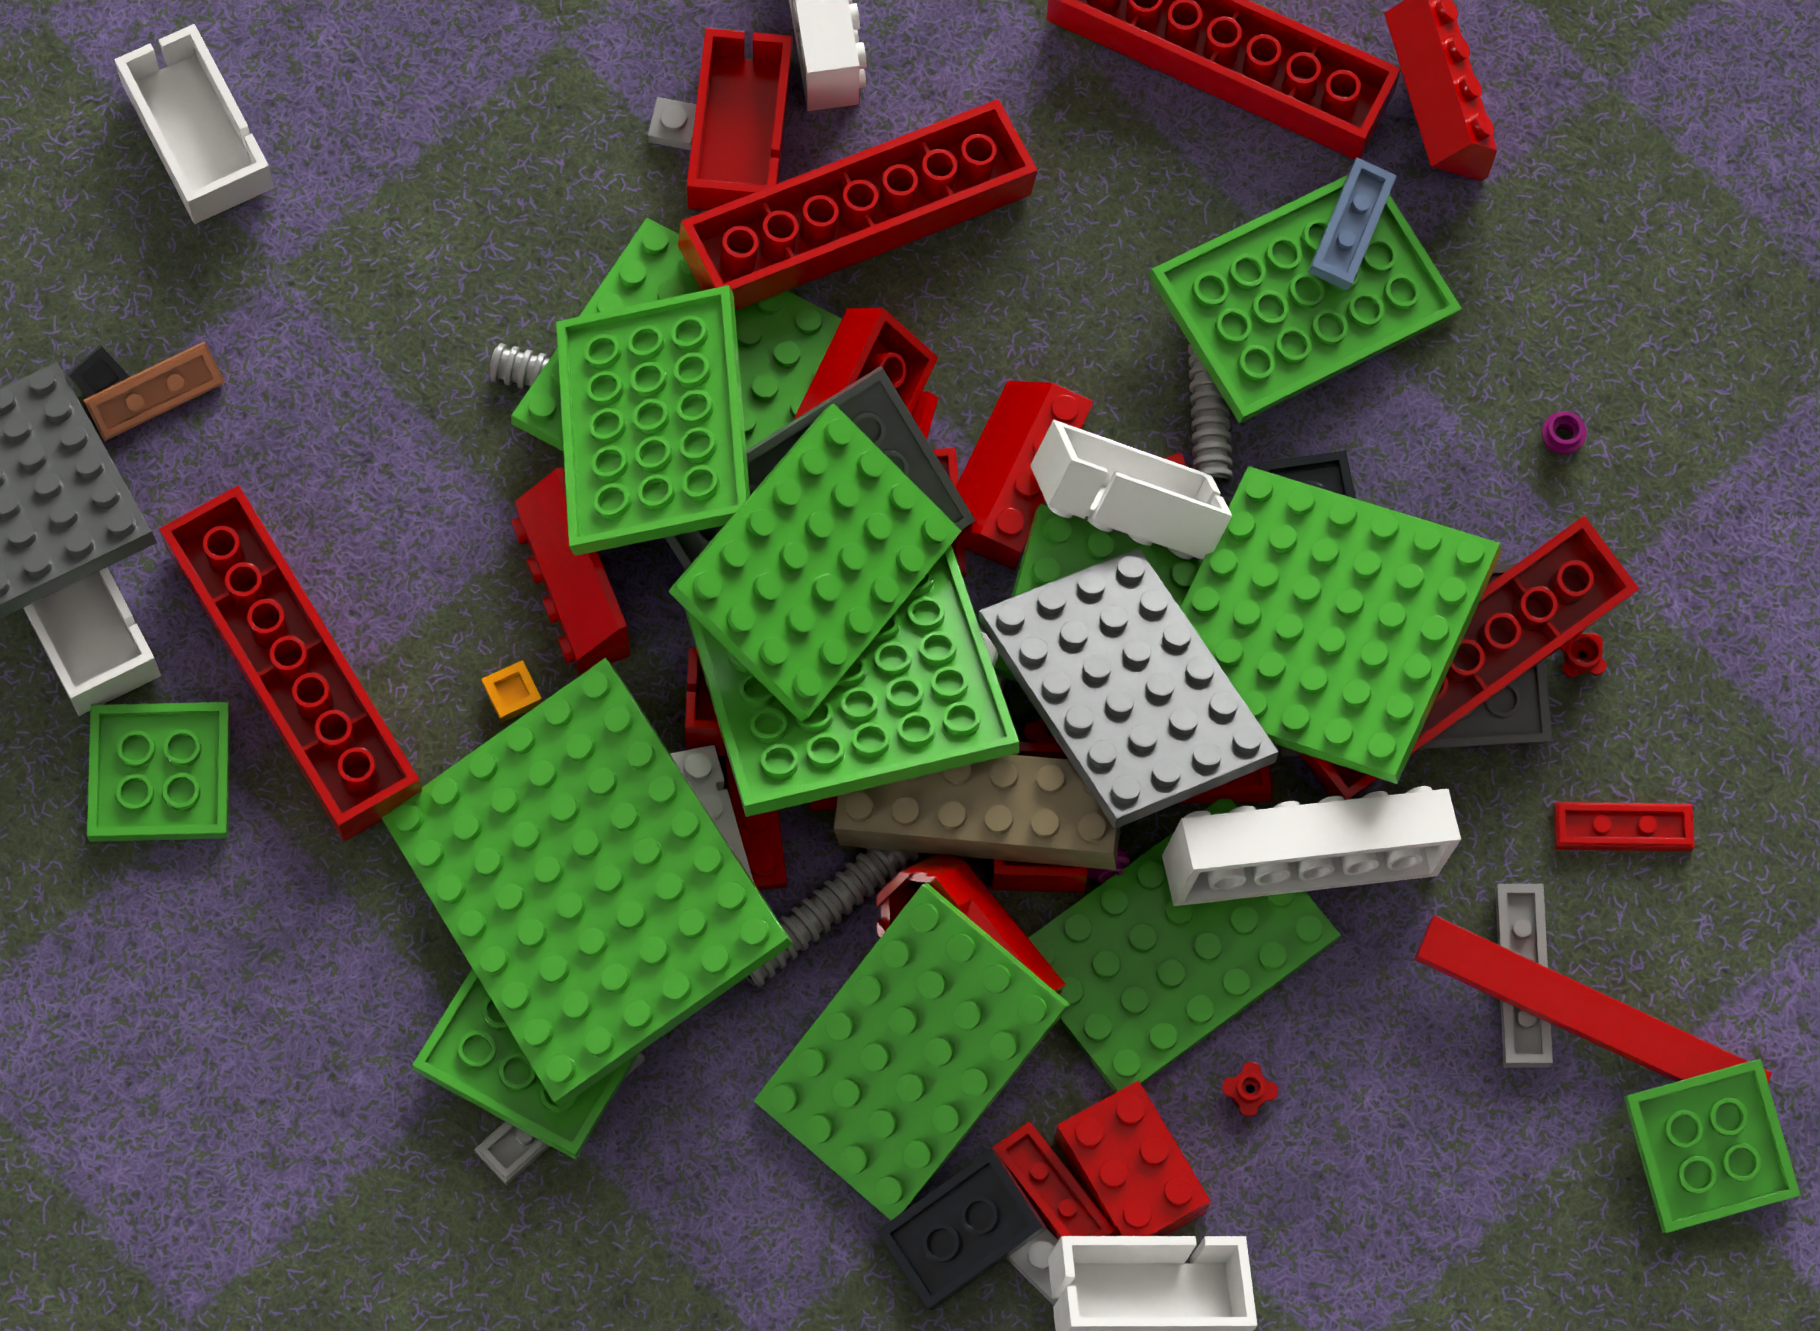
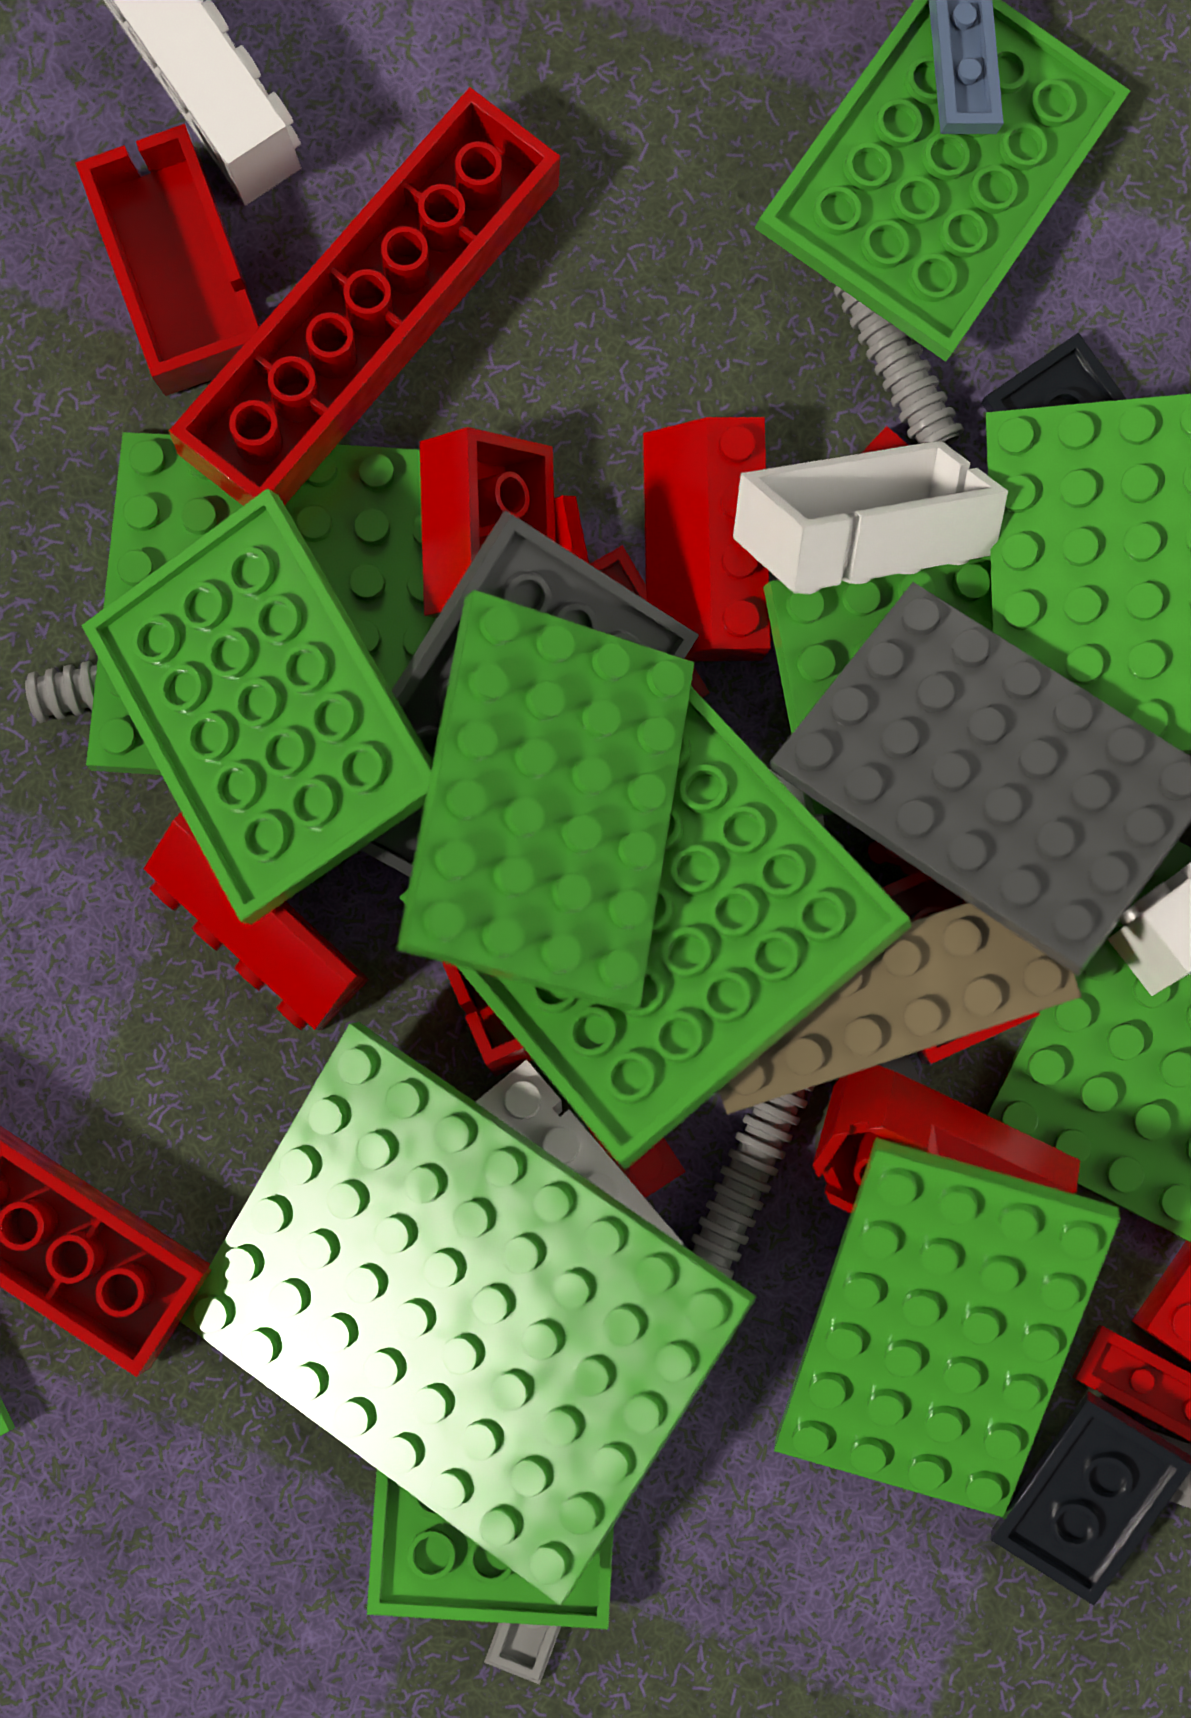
camera: 15 degrees left, 15 degrees up
light orange plate [481,660,542,724] -> none
light grey plate [648,97,696,150] -> none

